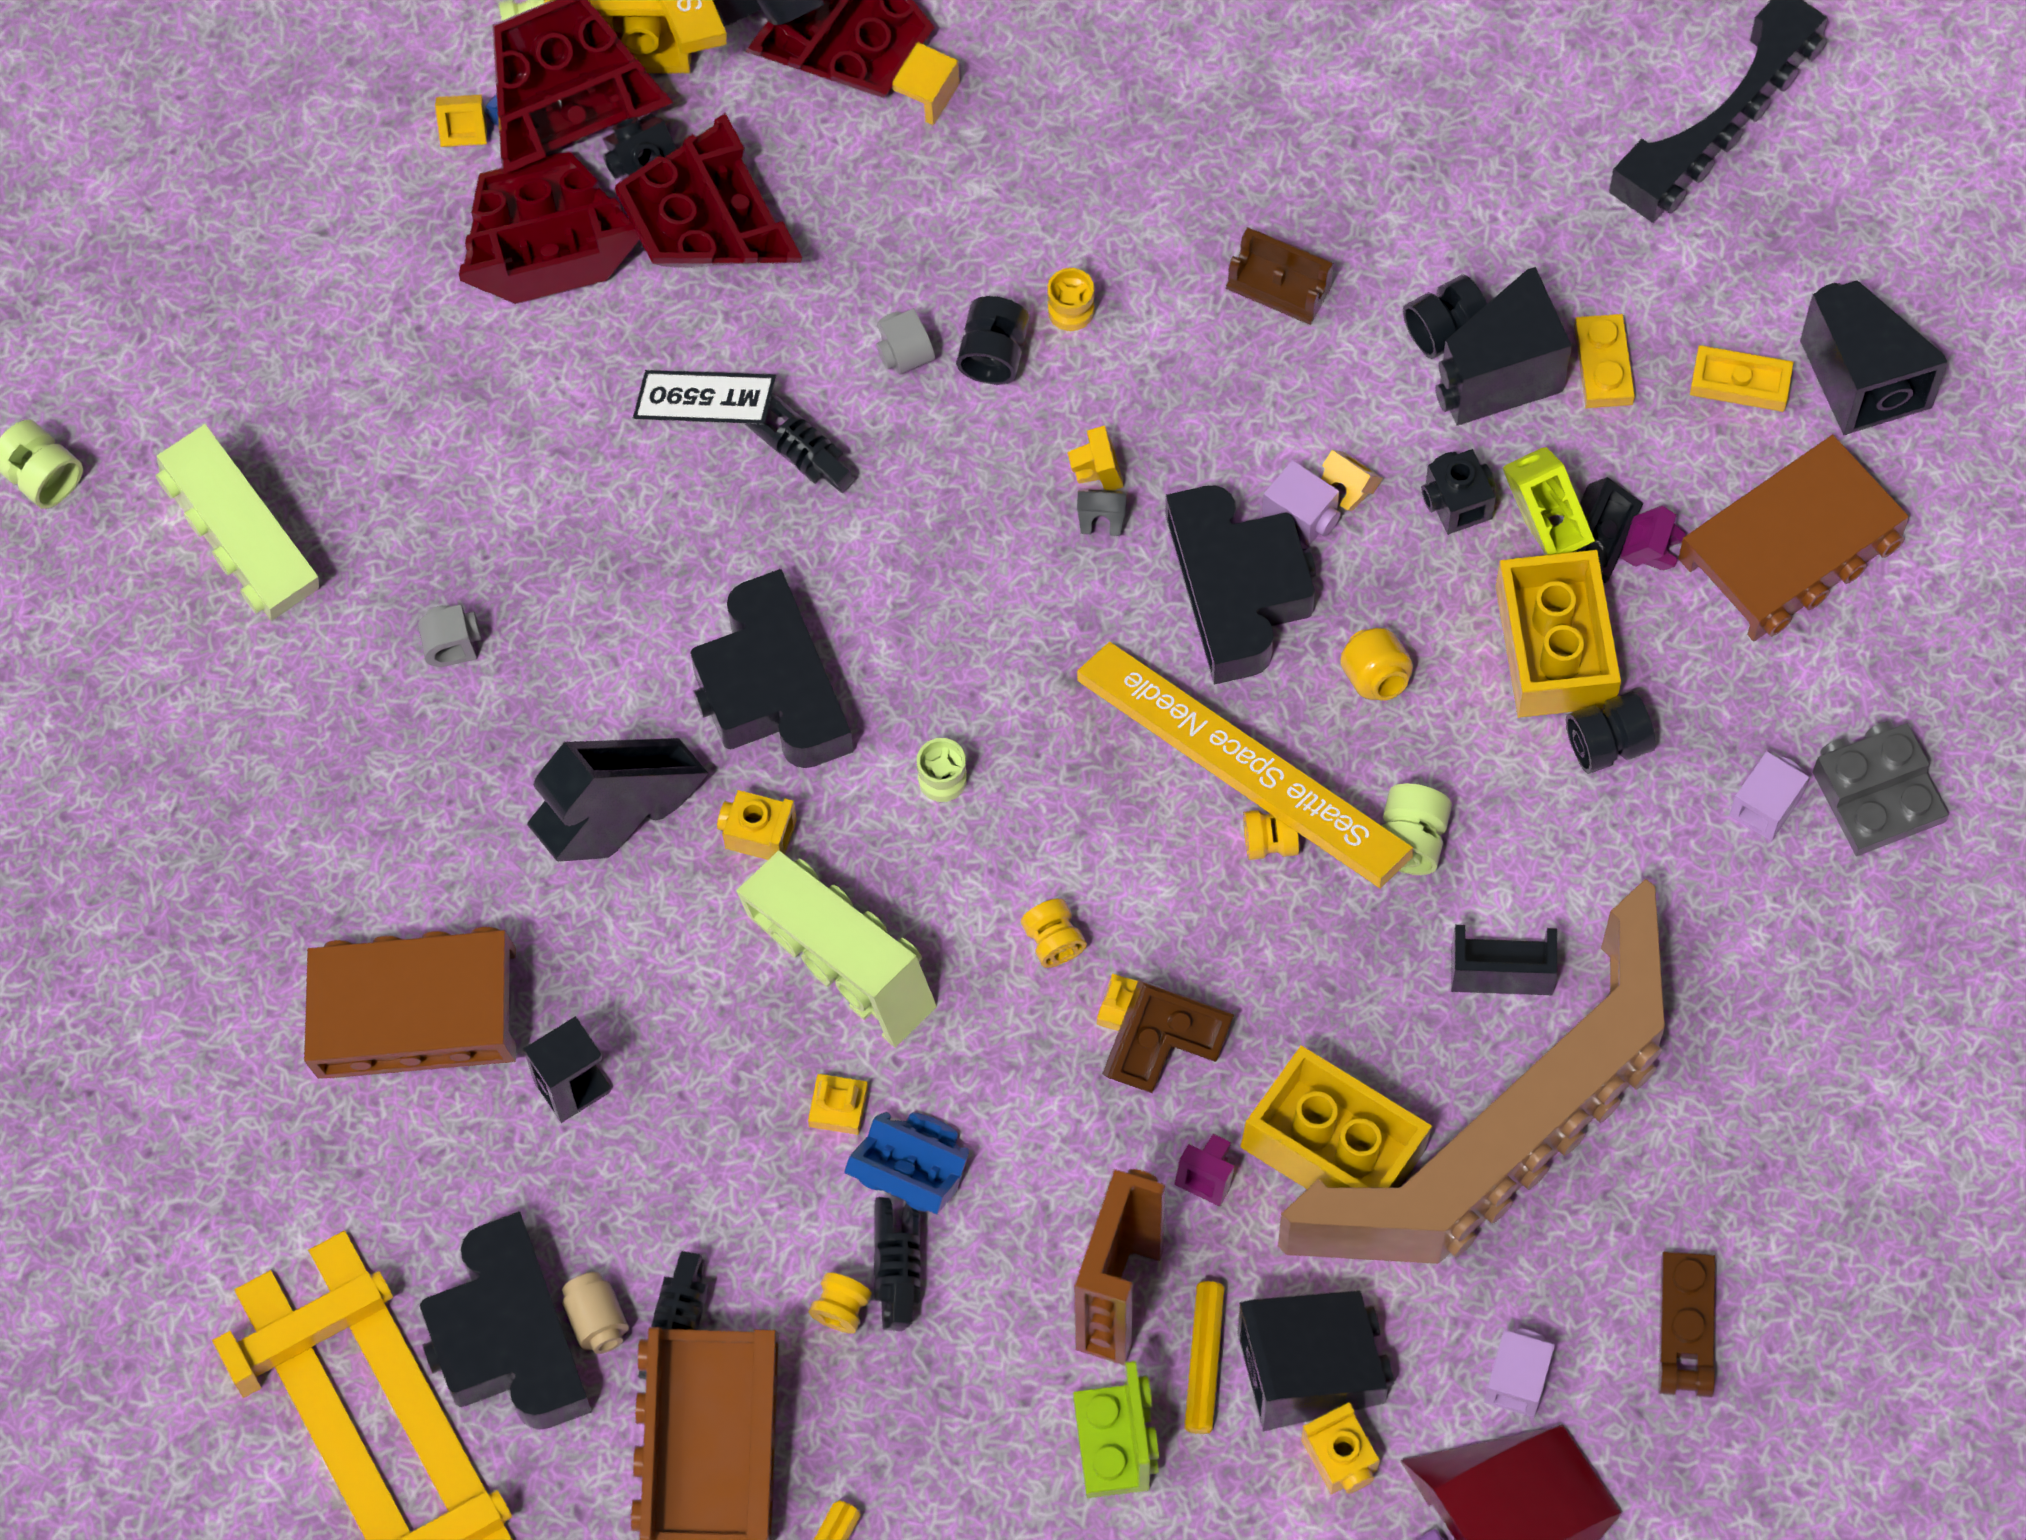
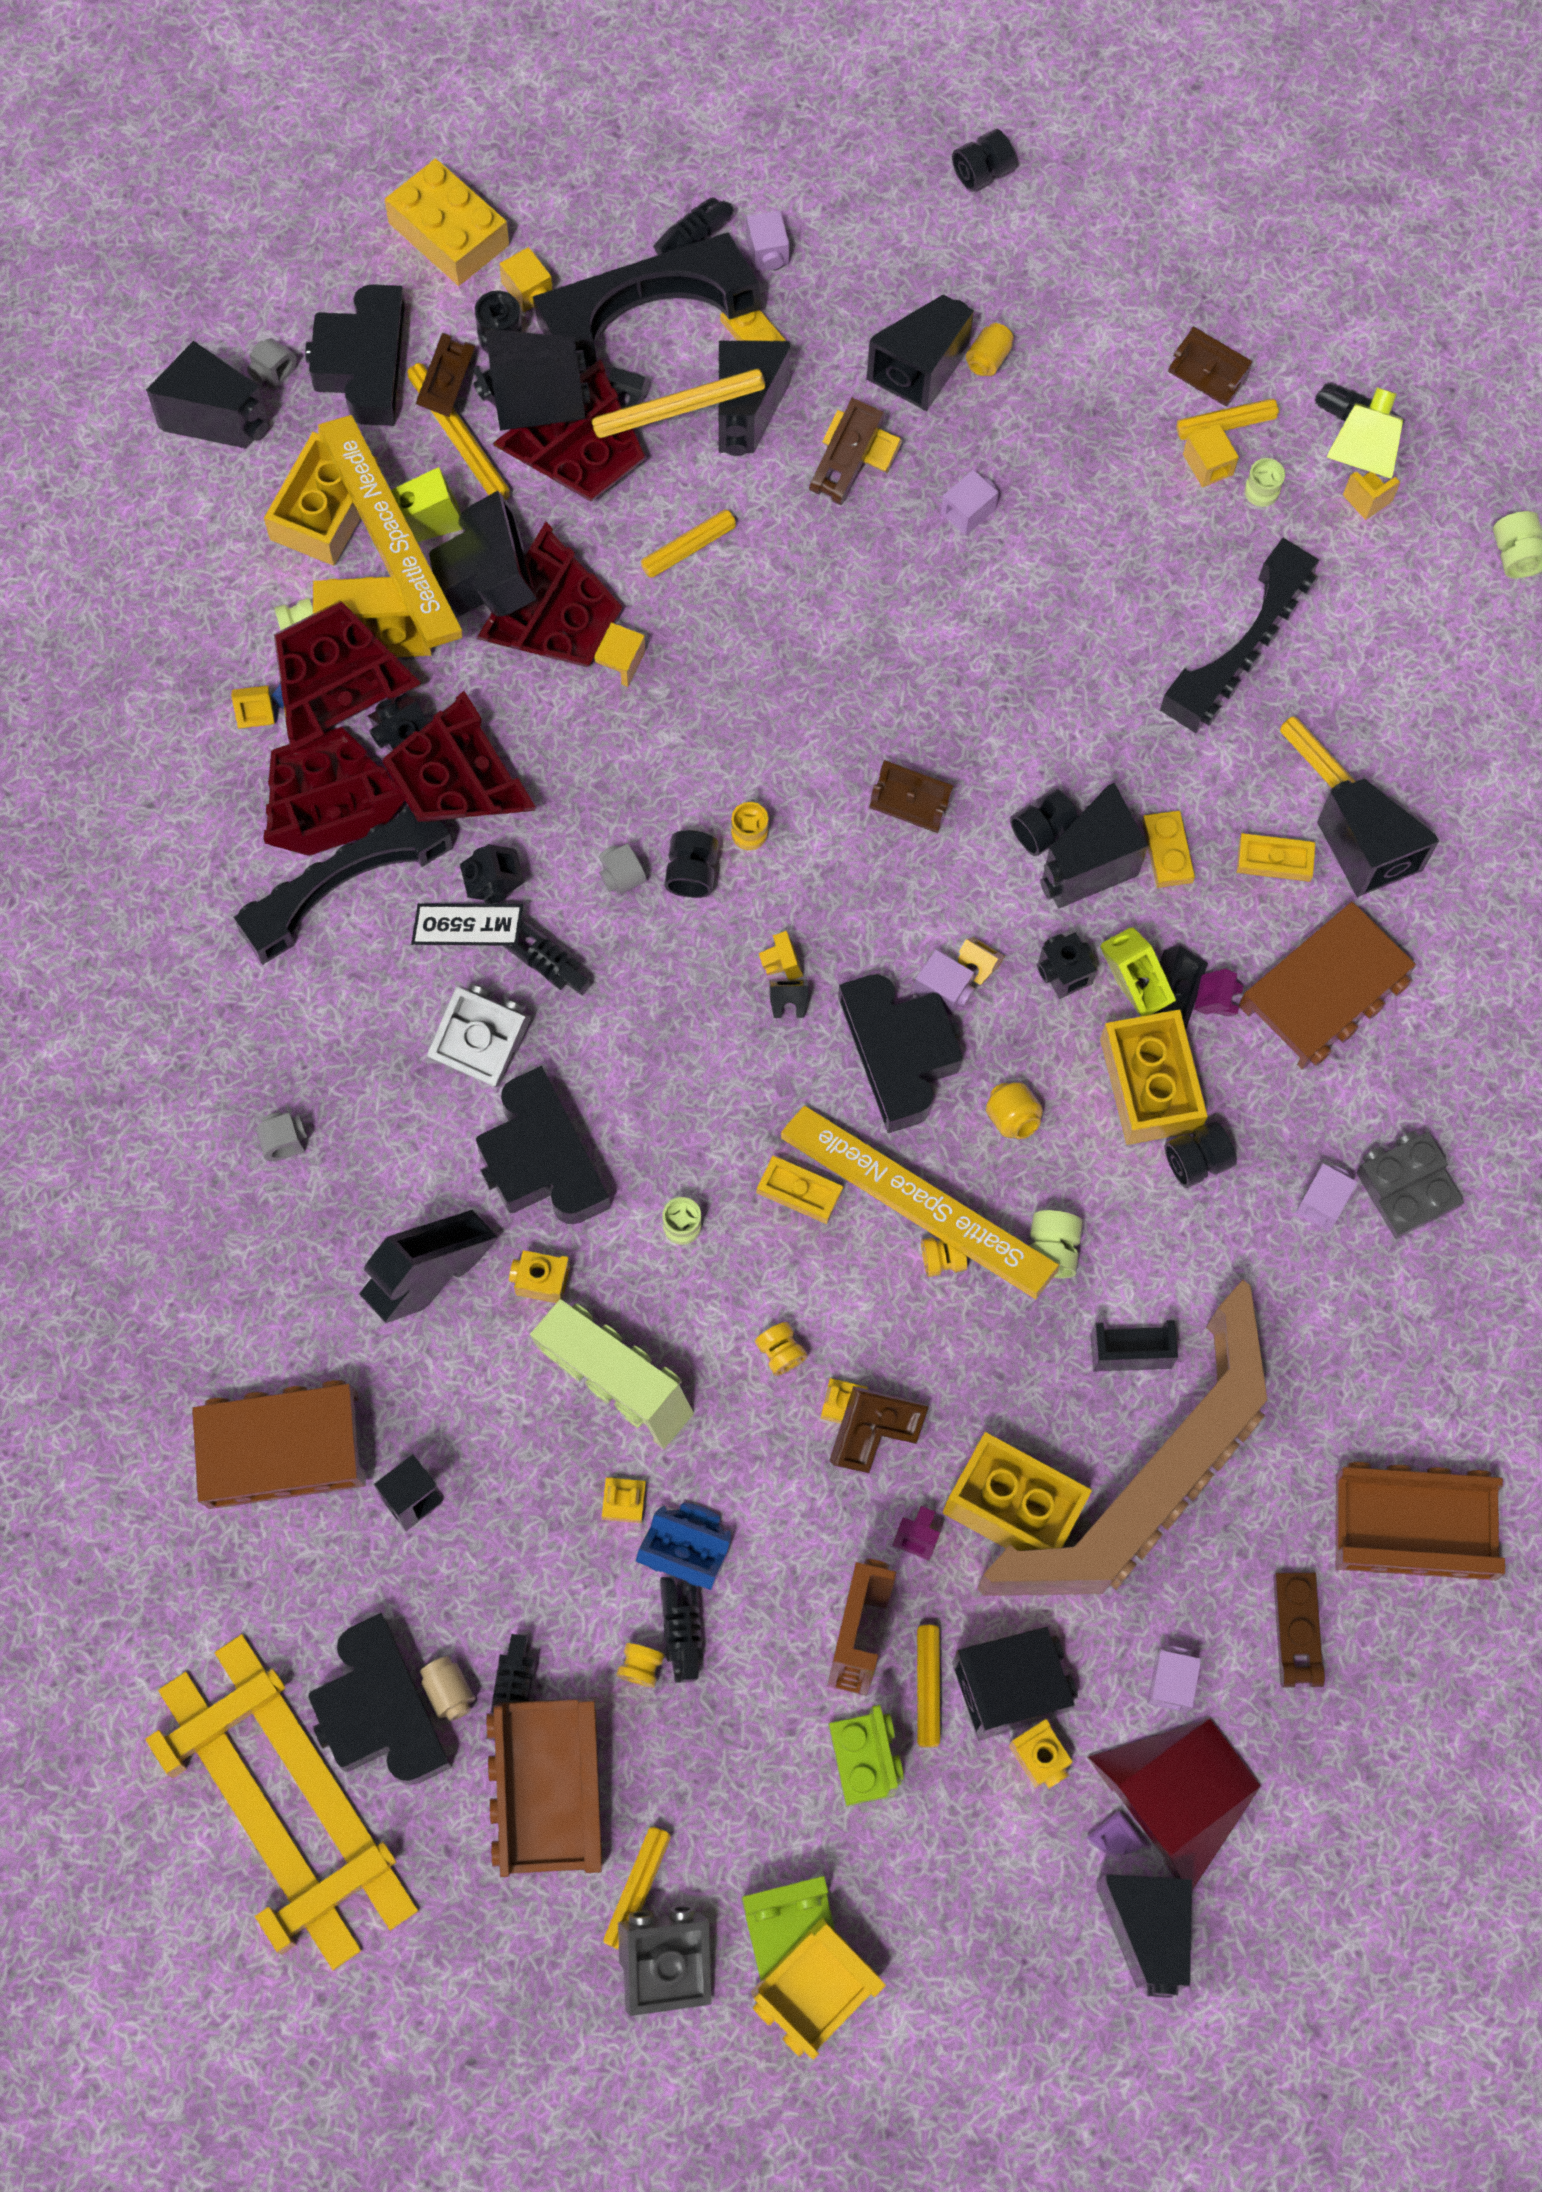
camera: 10 degrees left, 5 degrees up
yellowish green wedge [155,424,319,621] -> none
none -> black arch [233,806,453,965]
none -> plate [427,982,532,1087]
none -> black brick [460,844,525,904]
none -> yellow plate [756,1155,843,1224]
none -> yellow axle [1280,716,1356,788]
none -> dark orange panel [1335,1462,1505,1581]

